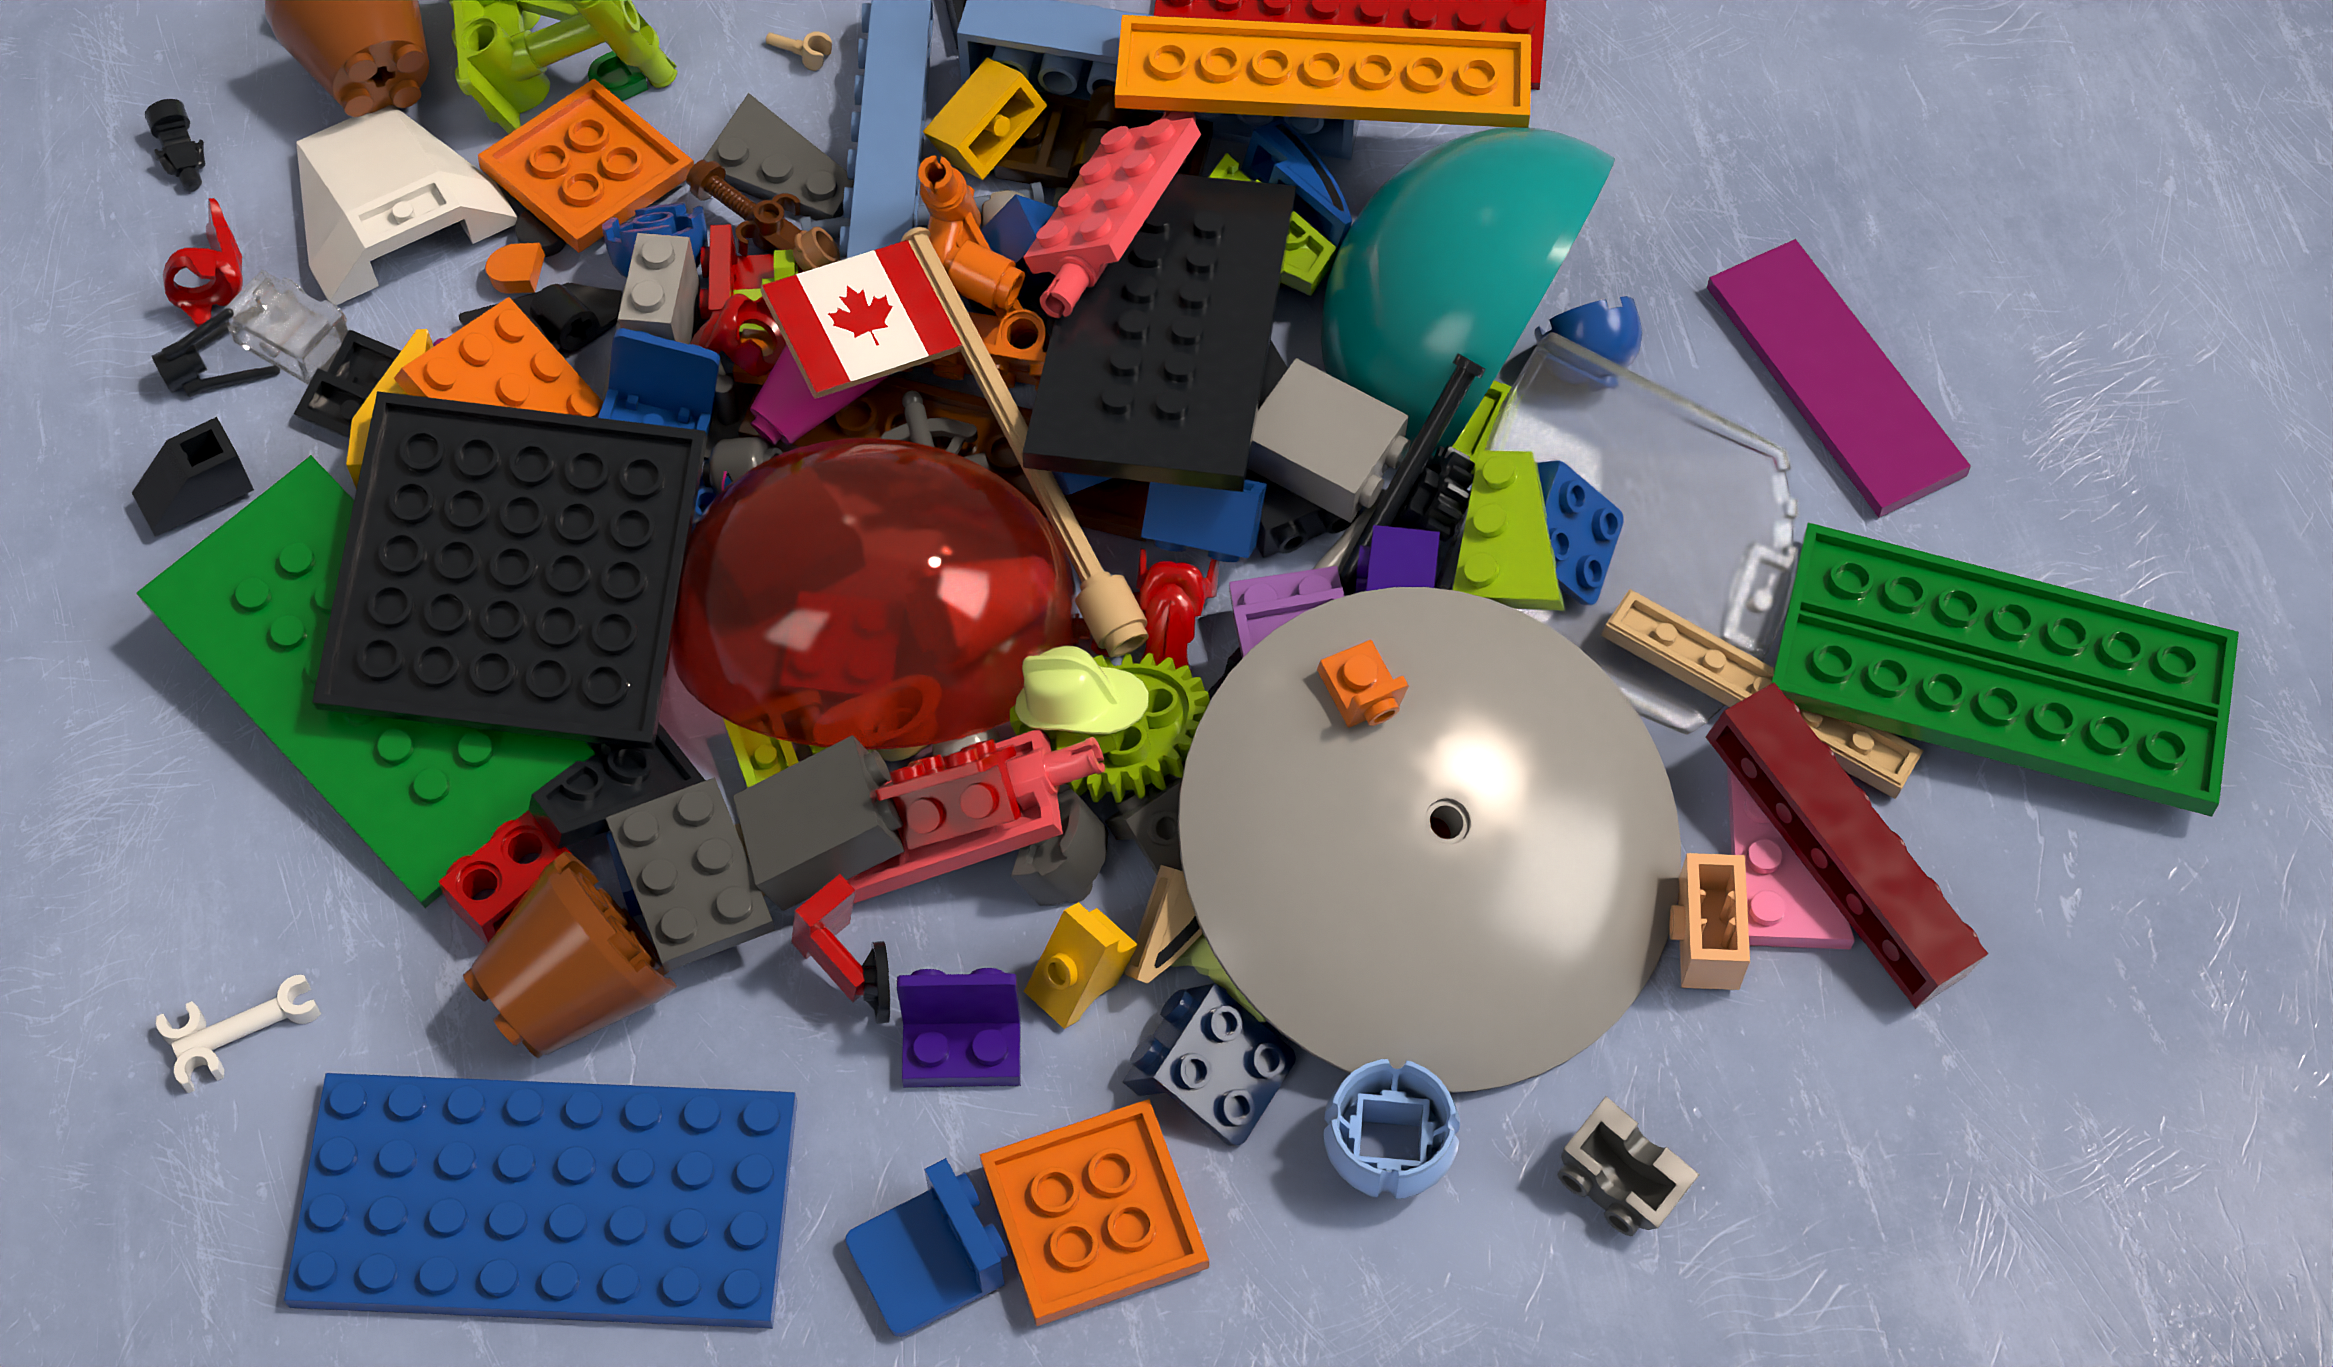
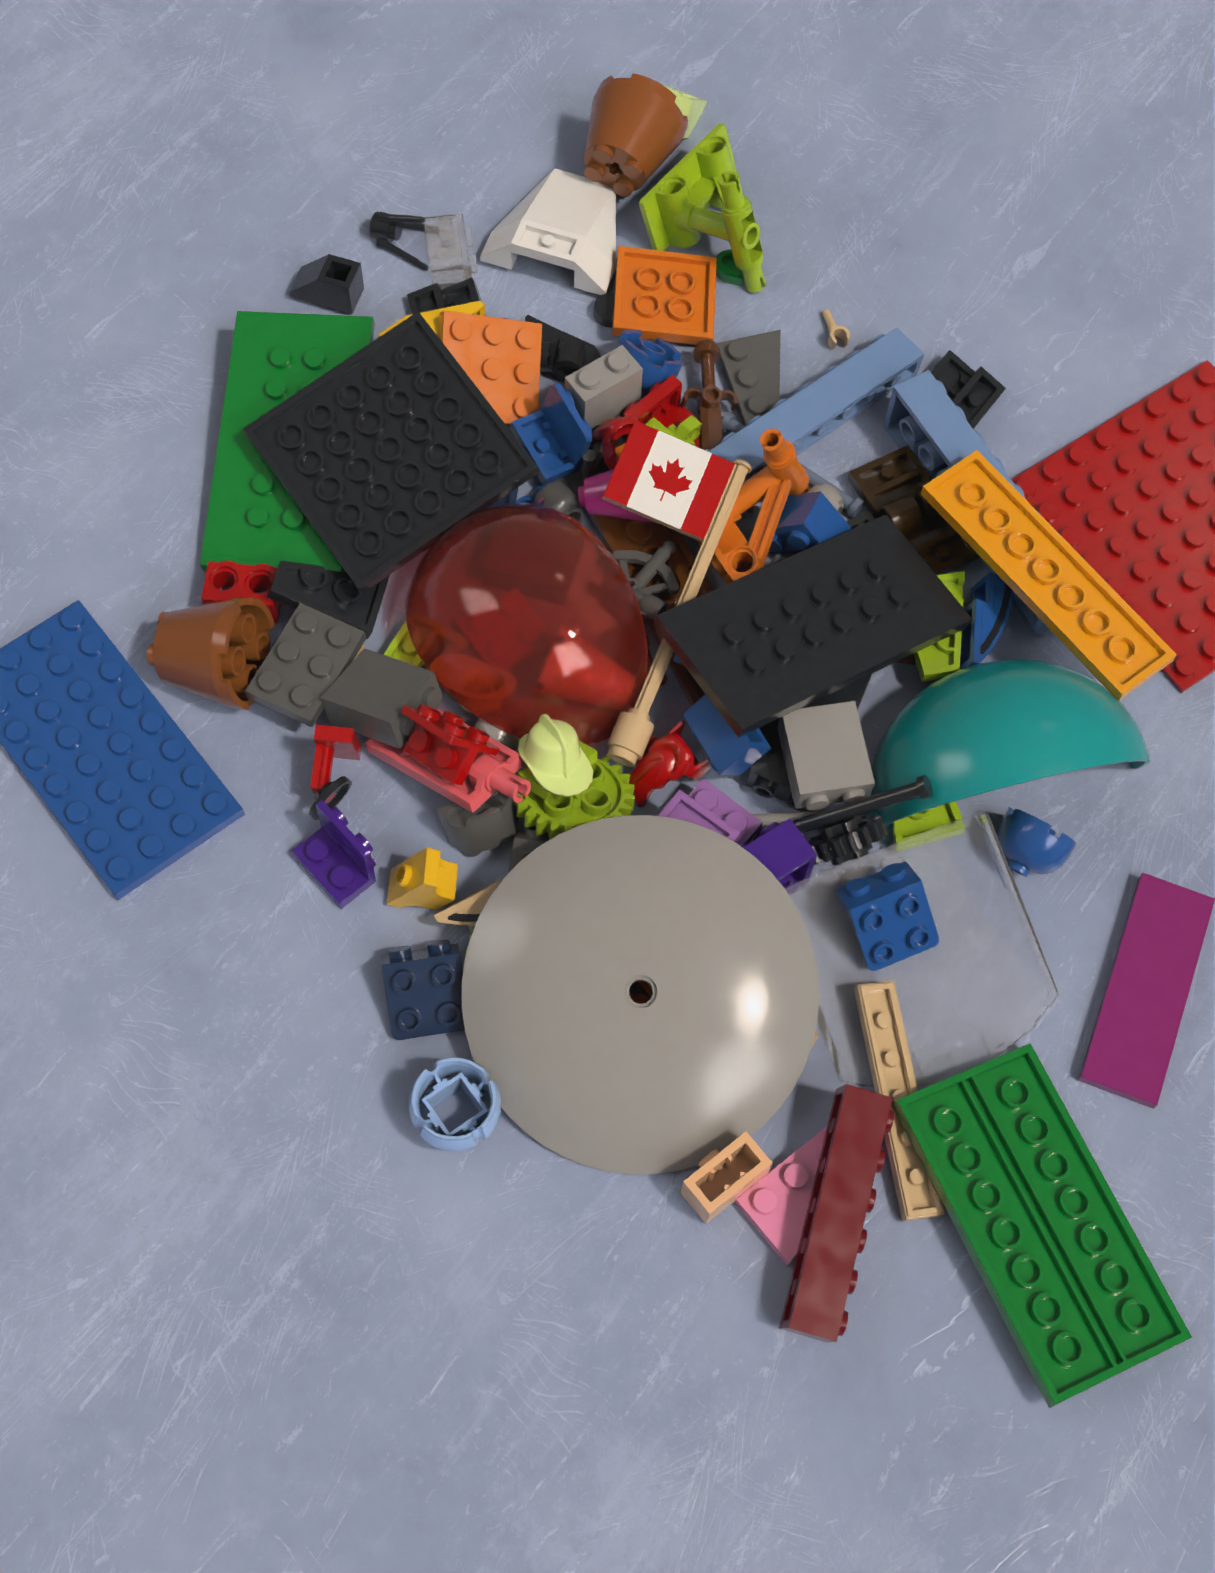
camera: 45 degrees right, 5 degrees up
black piece [145,99,206,191] -> none
white bar [156,975,321,1093] -> none
red hair [163,198,243,327] -> none
orange tile [485,243,545,294] -> none
medium nougat plate [793,226,840,271] -> none
blue bracket [845,1158,1008,1337] -> none
yellow brick [923,58,1047,180] -> none
orange brick [943,240,1025,311] -> none
orange plate [979,1099,1209,1326] -> none
coral plate [1023,111,1201,318] -> none
orange bracket [1317,639,1409,728] -> none
lime wing [1453,450,1565,611] -> none
dark grey cylinder [1557,1096,1700,1236] -> none

